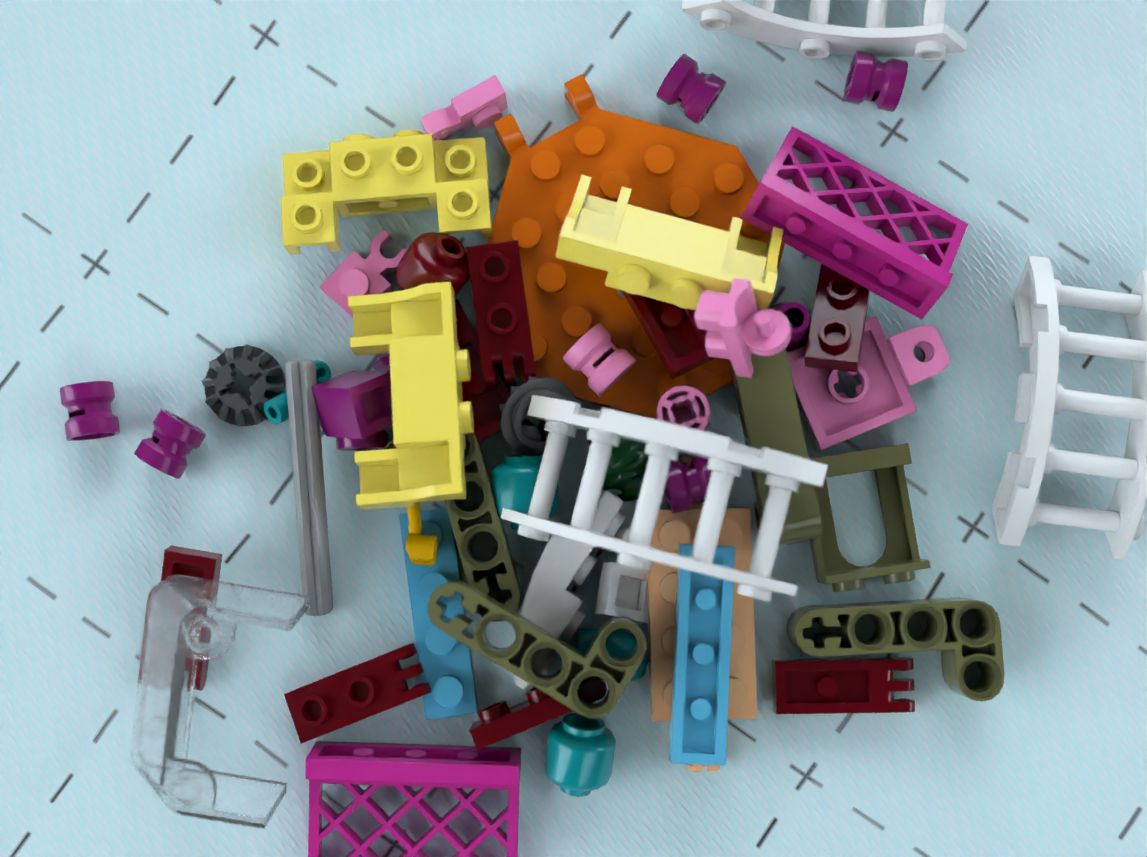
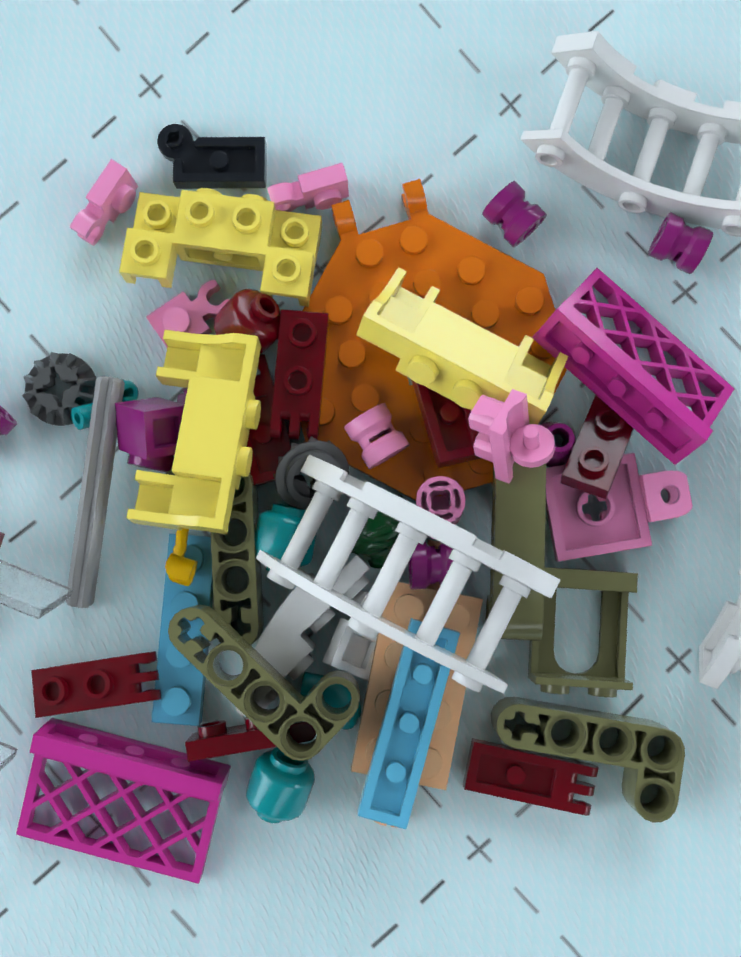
camera: 15 degrees right, 0 degrees up
none -> bright pink plate [70,159,138,246]
none -> black hinge [157,124,267,189]

